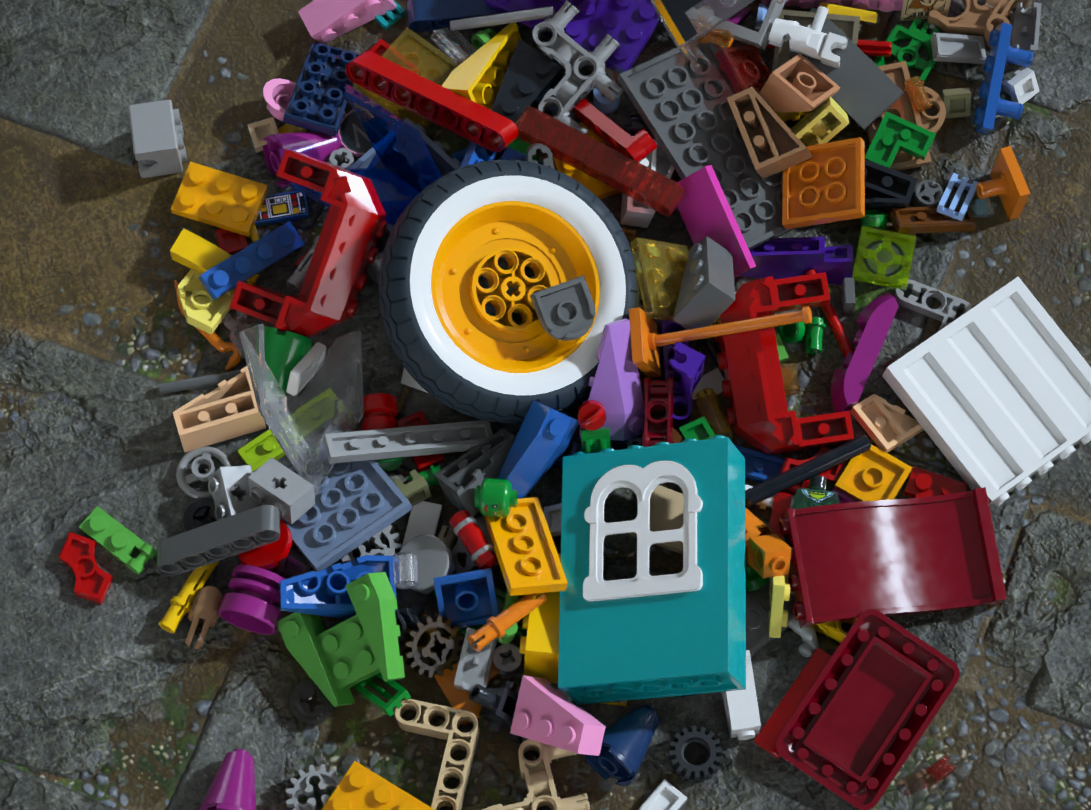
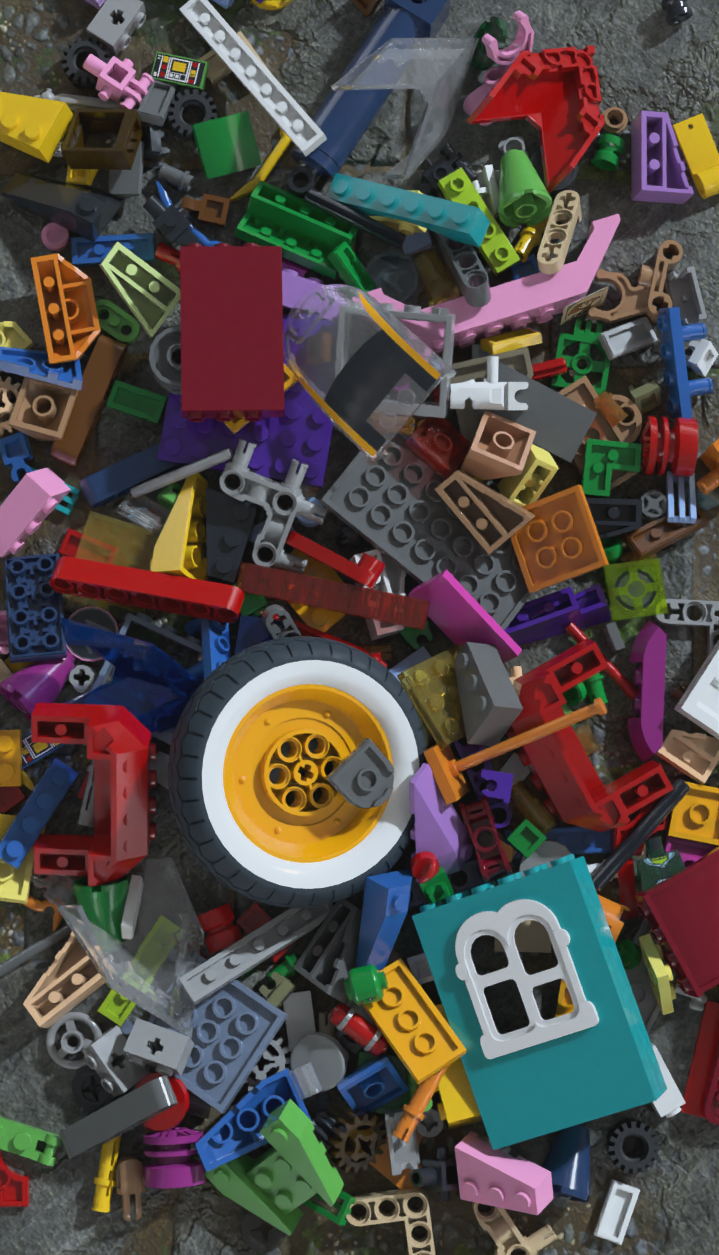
camera: 25 degrees left, 15 degrees up
orange brick [747,534,791,578] -> none
none -> green tile [398,616,433,650]
none -> red wheel [640,416,698,477]

